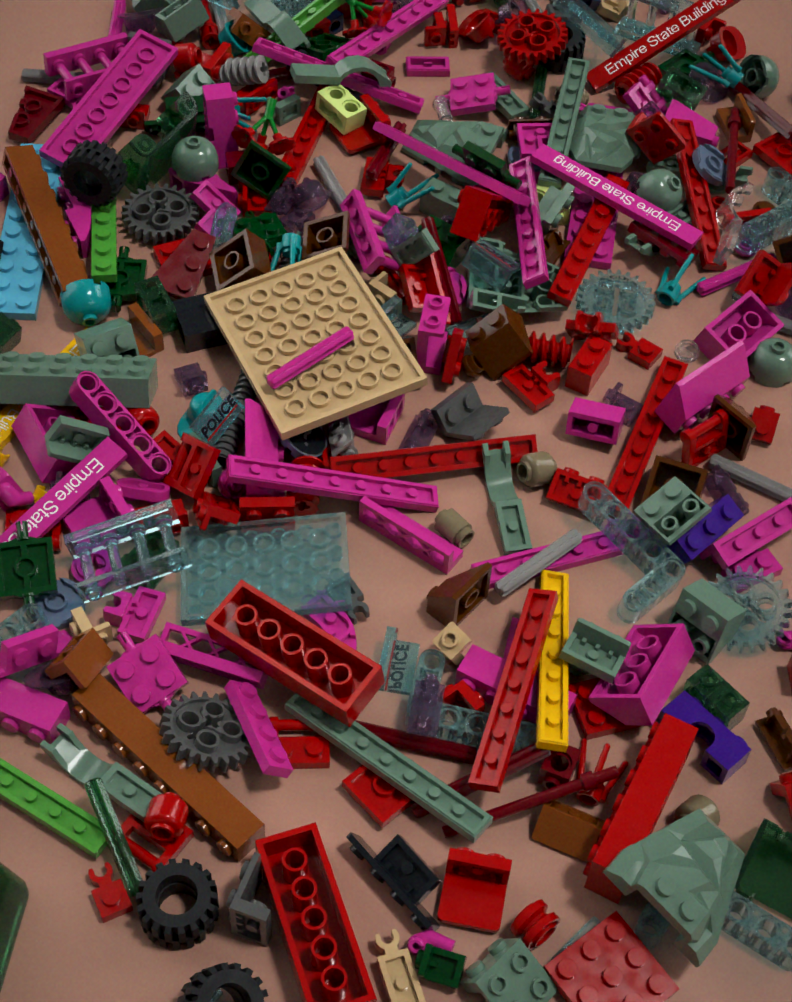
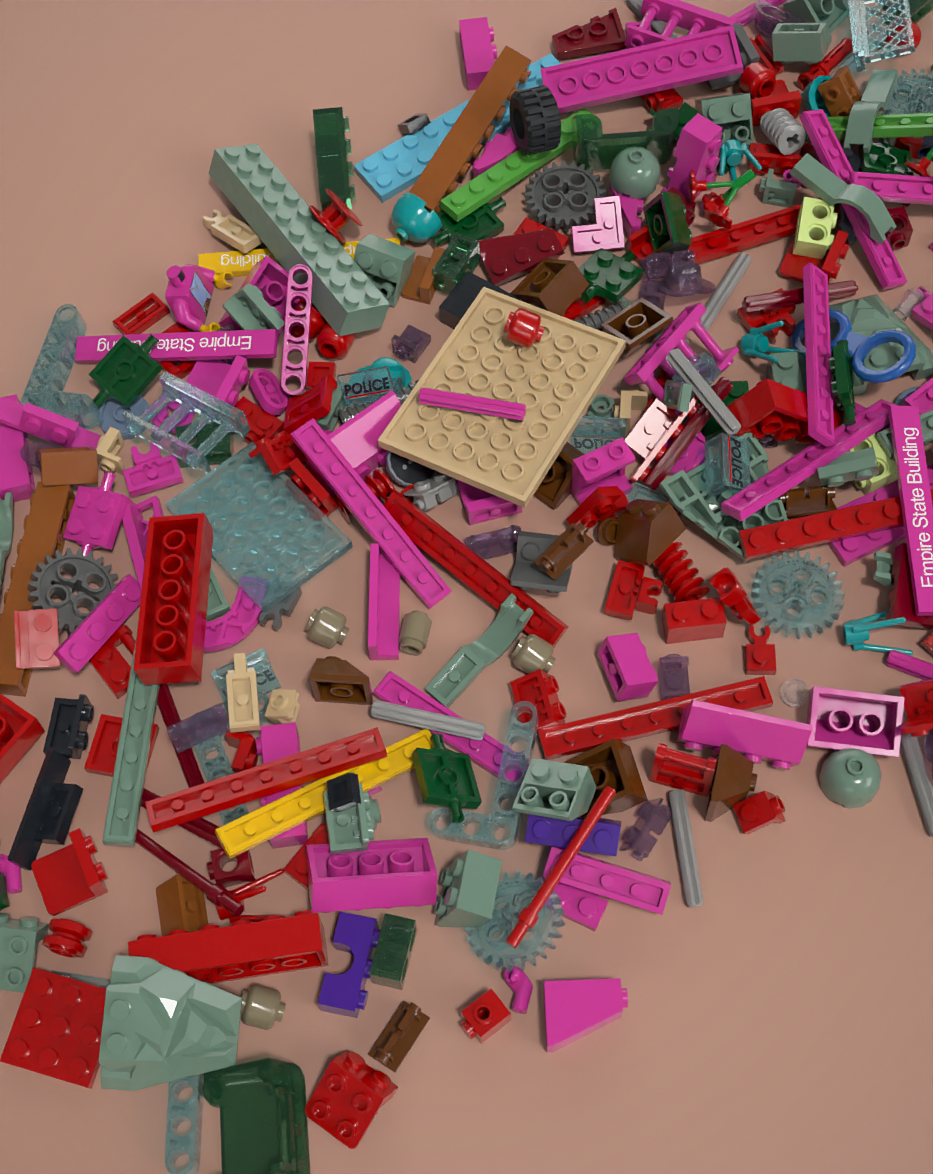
camera: 60 degrees right, 10 degrees up
clear light blue plate [210,202,237,247] -> none
teal plant [270,233,302,271] -> none
none -> plate [14,609,60,670]
none -> black bracket [43,694,94,759]
none -> tan hinge [226,653,261,733]
none -> dark tan head [305,606,349,649]
none -> red piece [309,188,363,243]
none -> black tile [327,772,361,812]
none -> dark green plate [412,733,482,823]
none -> red head [503,308,545,348]
none -> red bar [505,786,616,949]
none -> reddish brown hinge [534,523,594,581]
none -> light grey axle [666,348,741,436]
none -> blue bar [790,309,916,384]

